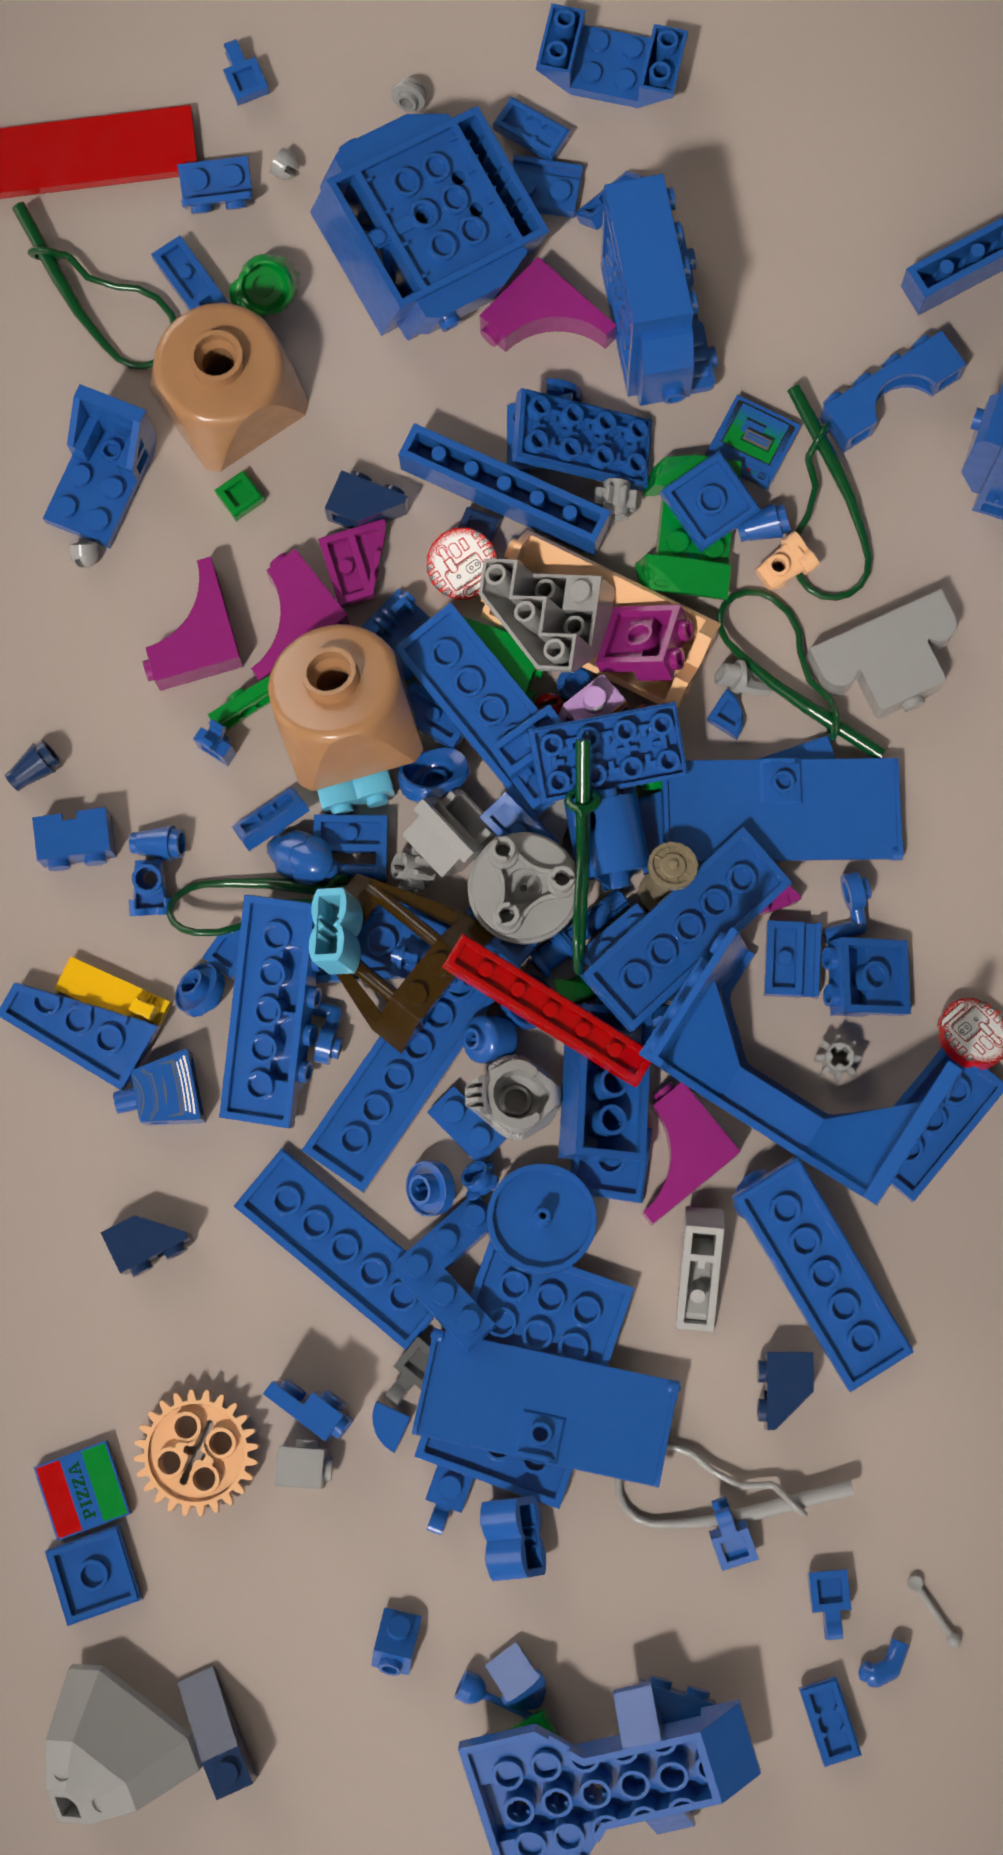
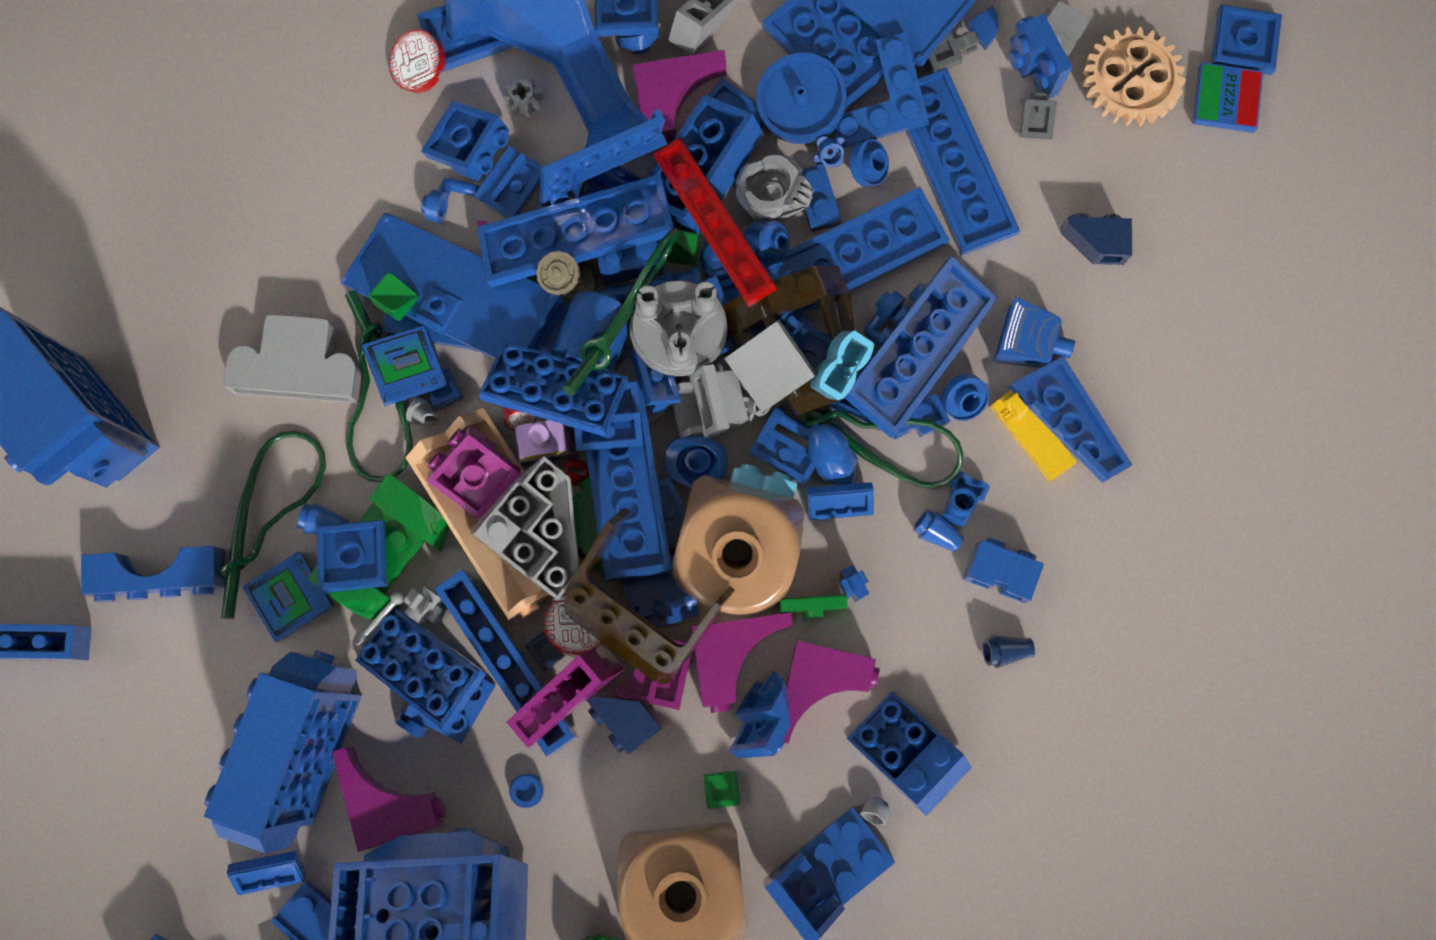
camera: 155 degrees left, 0 degrees up
light nougat plate [755,531,820,591] -> none
none -> light grey hinge [353,592,404,647]
none -> blue tile [362,326,446,407]
none -> green slope [368,272,419,322]
none -> magenta arch [506,644,625,748]
none -> blue tile [509,773,544,808]
none -> dark brown windscreen [564,508,735,684]
none -> light grey tile [725,320,817,413]
none -> blue plate [729,671,790,758]
none -> blue slope [847,691,972,816]
none -> dark grey bracket [1019,93,1057,139]

